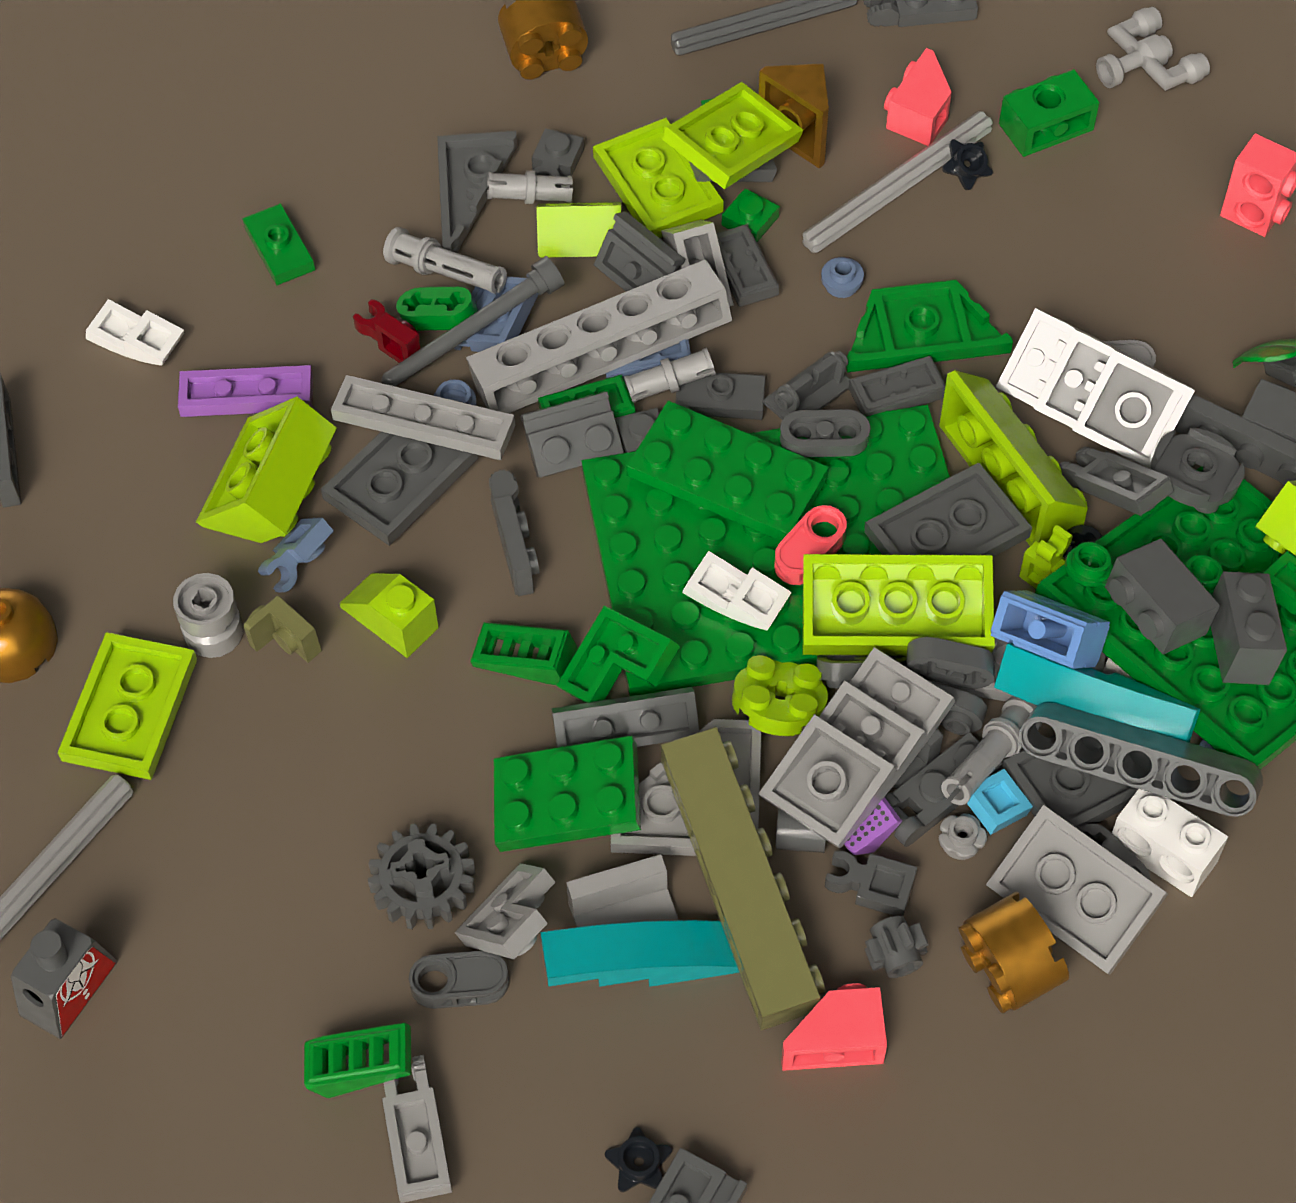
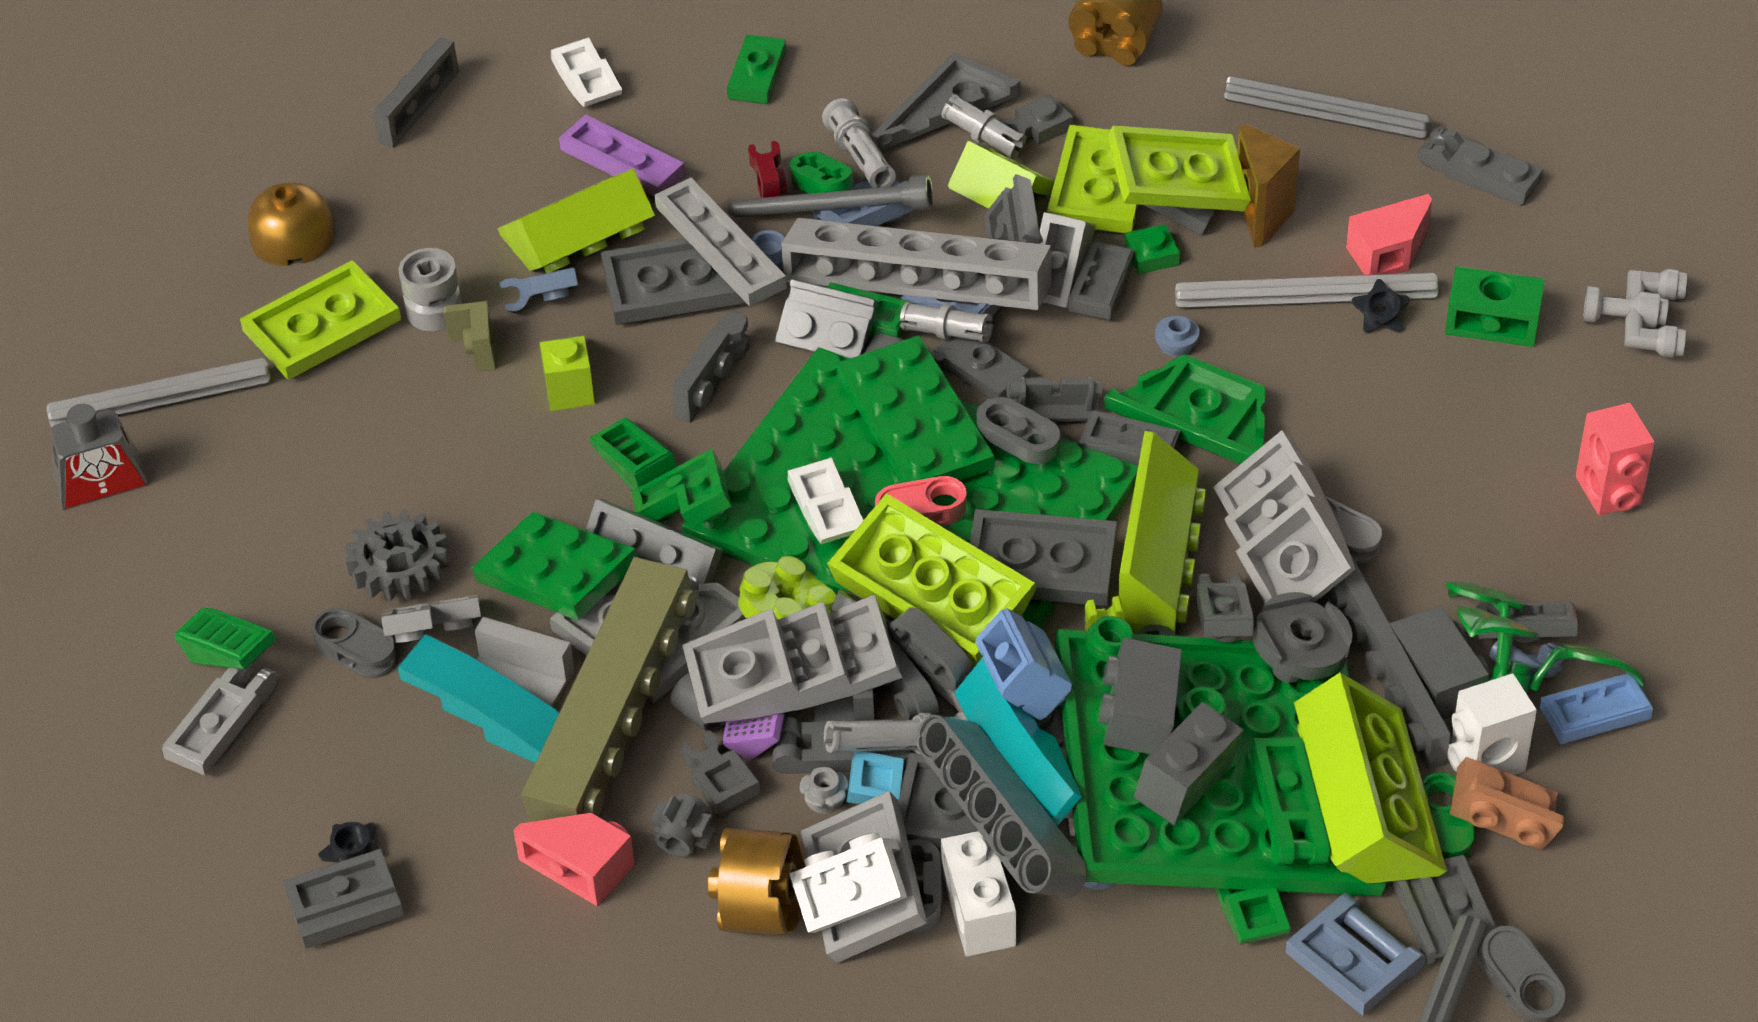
camera: 40 degrees right, 10 degrees down
none -> white bracket [789,833,908,933]

